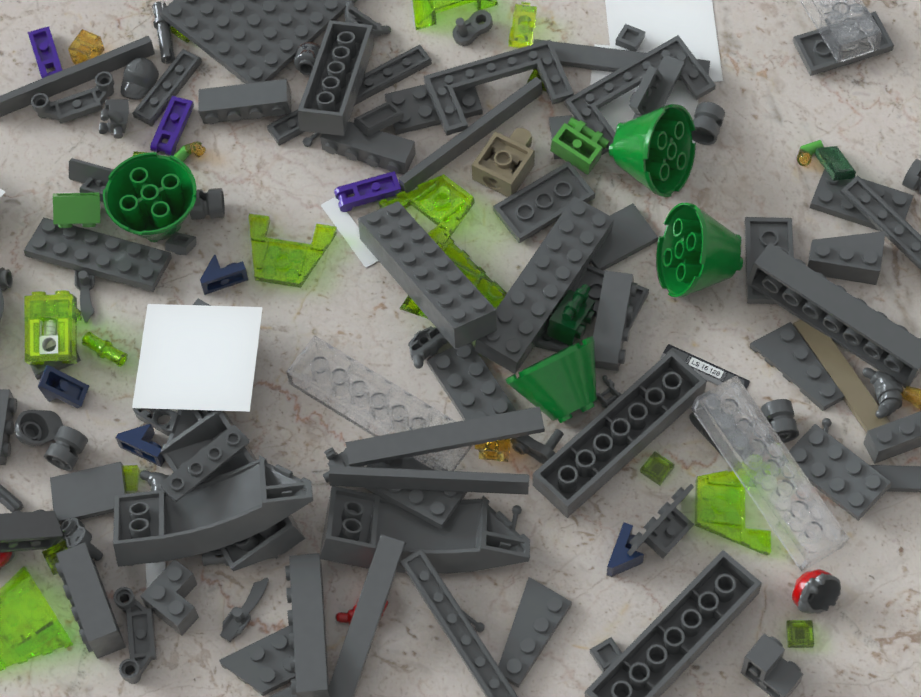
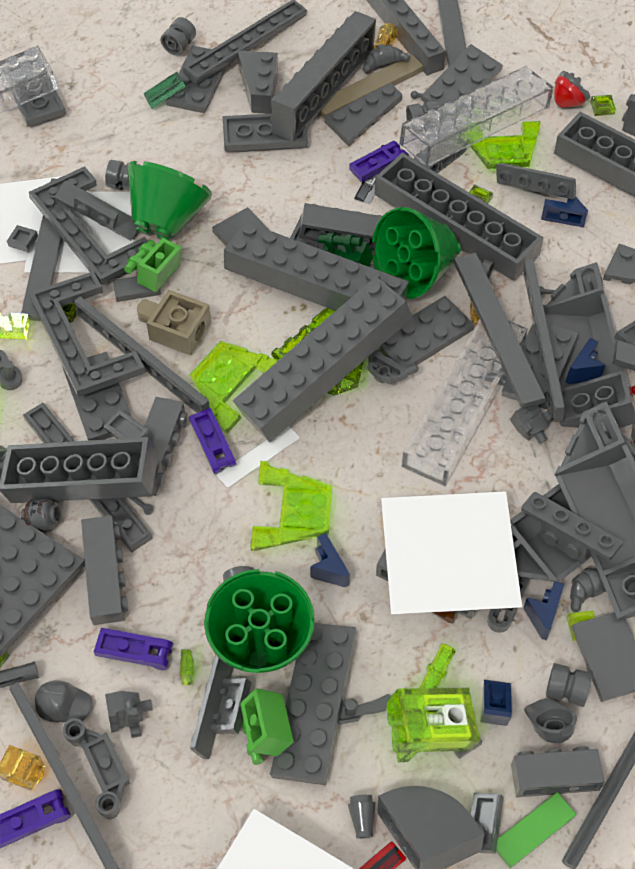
camera: 100 degrees left, 5 degrees down
dark grey tile [133,49,202,126] -> none
clear yellow arm [174,141,206,162] -> none
dark grey plate [493,161,595,243] -> none
green cone [656,202,743,298] -> none
arm [796,140,824,166] -> none
none -> dark purple plate [349,141,409,182]
none -> dark blue slope [565,338,605,384]

